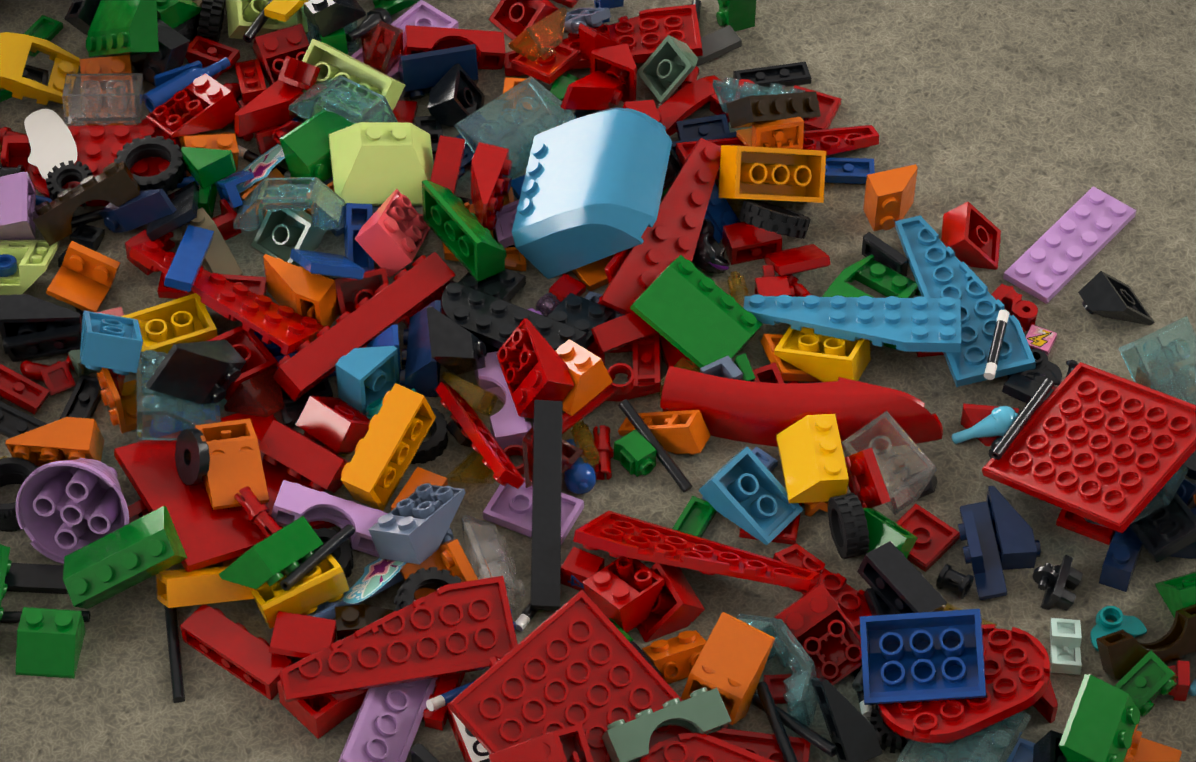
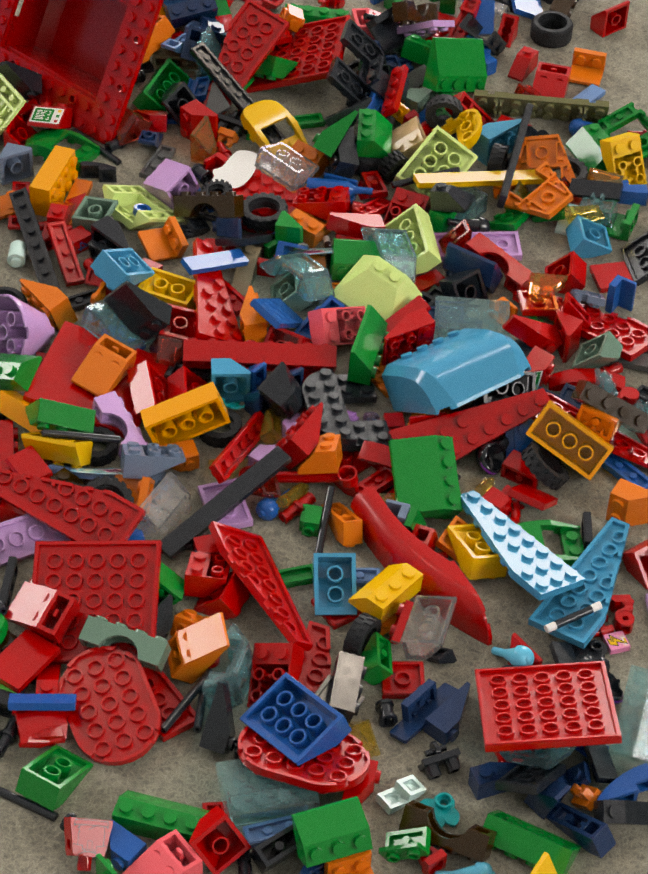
camera: 45 degrees right, 5 degrees down
black tile [175,428,210,485] -> none
red pin [234,486,282,538] -> none
red panel [278,56,321,92] -> none
black piece [990,378,1054,460] -> none

